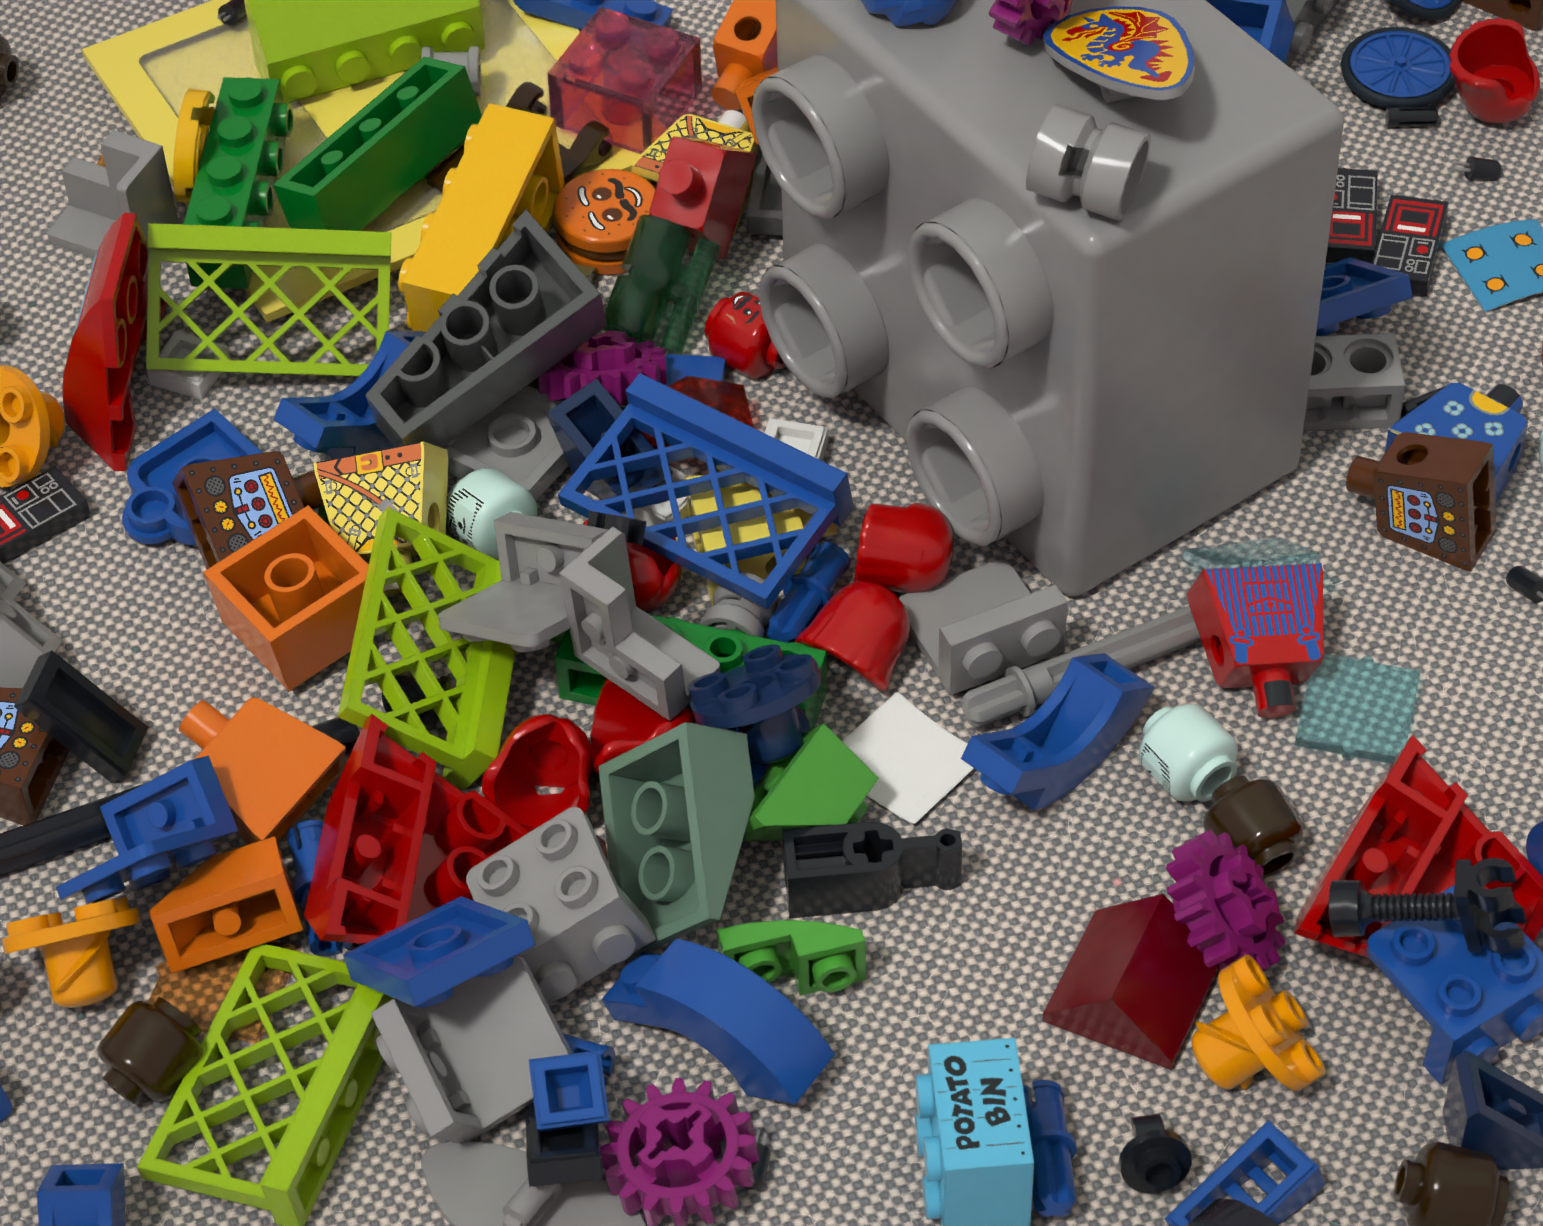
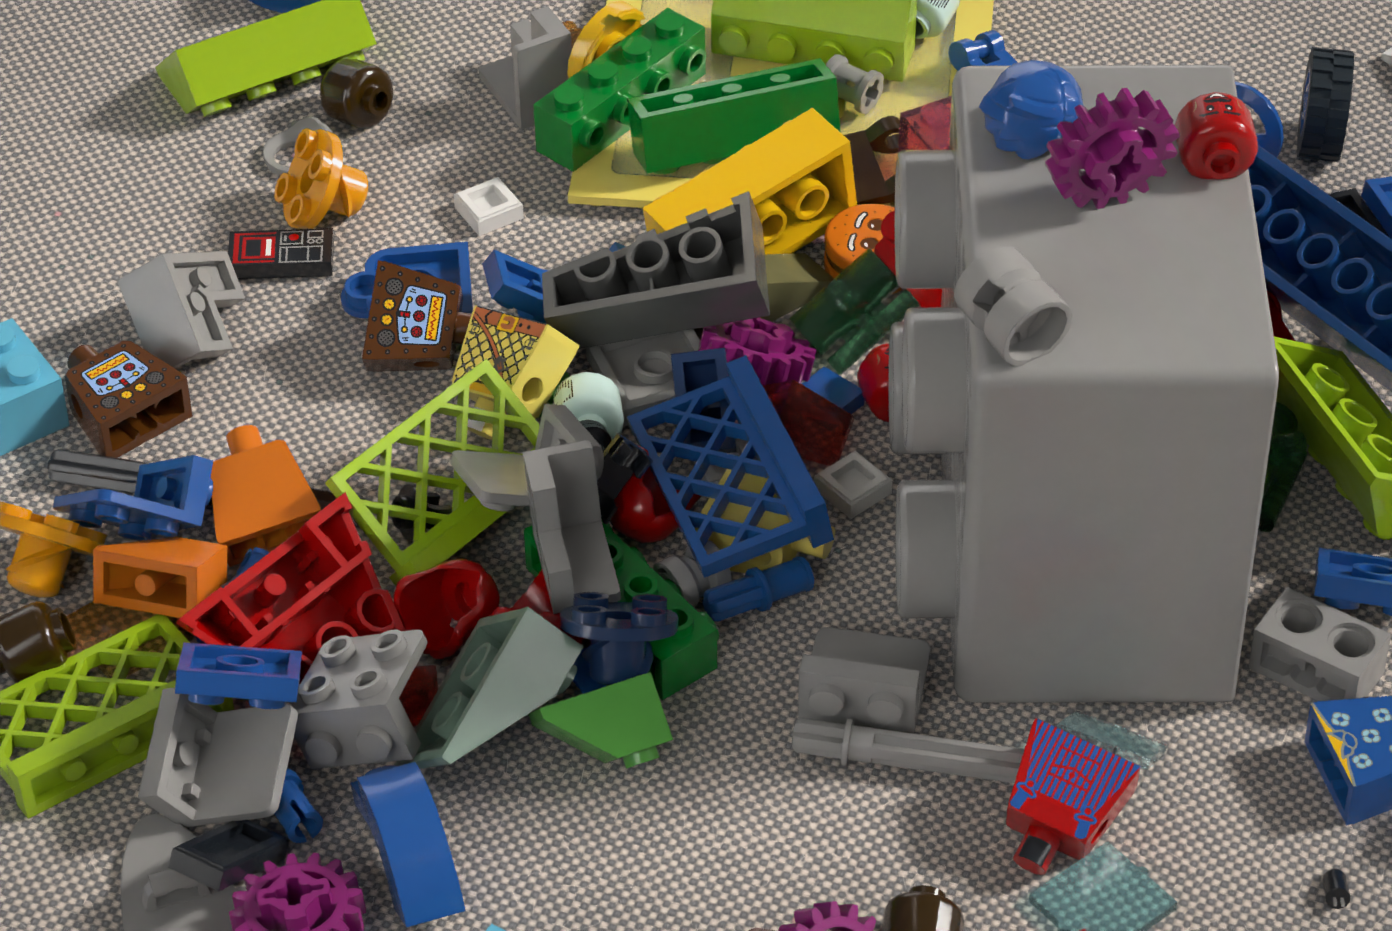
camera: 35 degrees right, 5 degrees down
black tile [14,650,149,783] -> none
red wedge [62,213,168,471] -> none
lime fence [146,223,391,376] -> none
orange brick [203,505,379,692] -> none
blue slope [529,1050,609,1132] -> none
bright green slope [717,920,866,996] -> none
black piece [782,822,962,919] -> none
red hair [795,581,910,691] -> none
white sticker [842,692,974,824] -> none
red hair [853,502,954,593] -> none
blue arch [961,653,1154,810] -> none
shield [1043,6,1195,104] -> none
light aqua head [1139,704,1238,802] -> none
reddish brown torso [1346,432,1496,572] -> none

